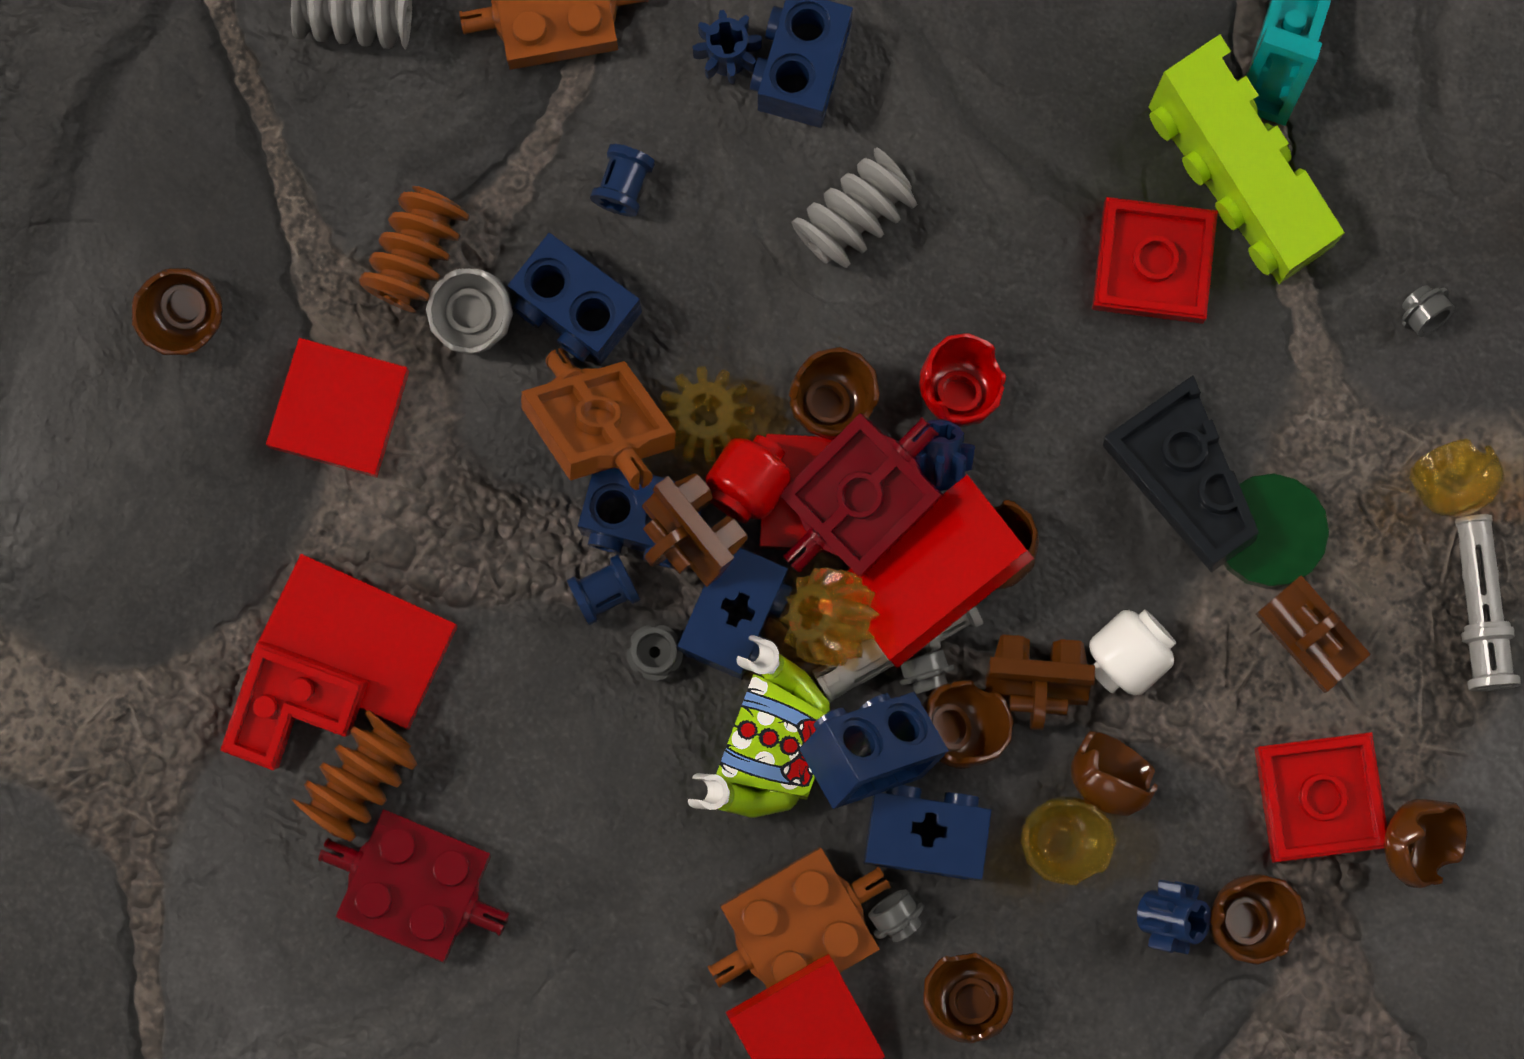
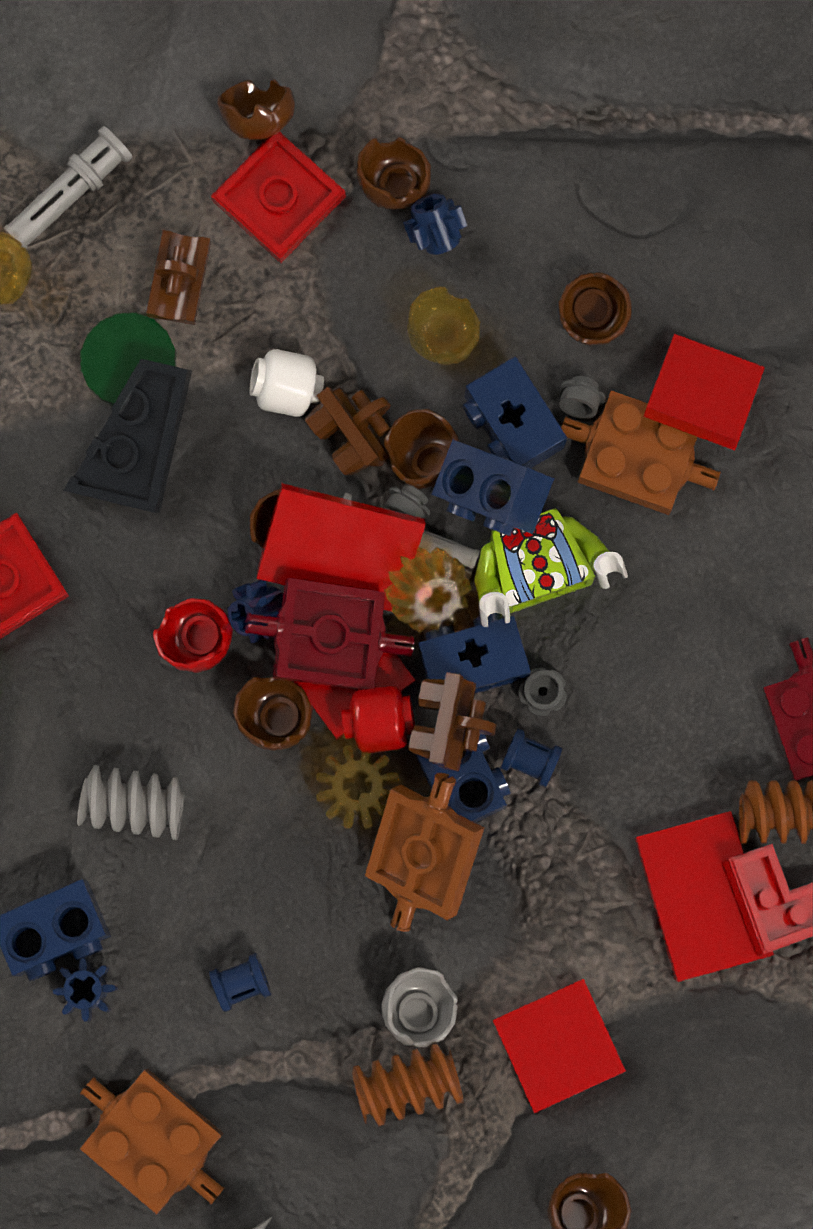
camera: 130 degrees left, 0 degrees up
dark blue brick [507,233,642,364] -> none
reddish brown hair [1071,731,1158,817] -> none

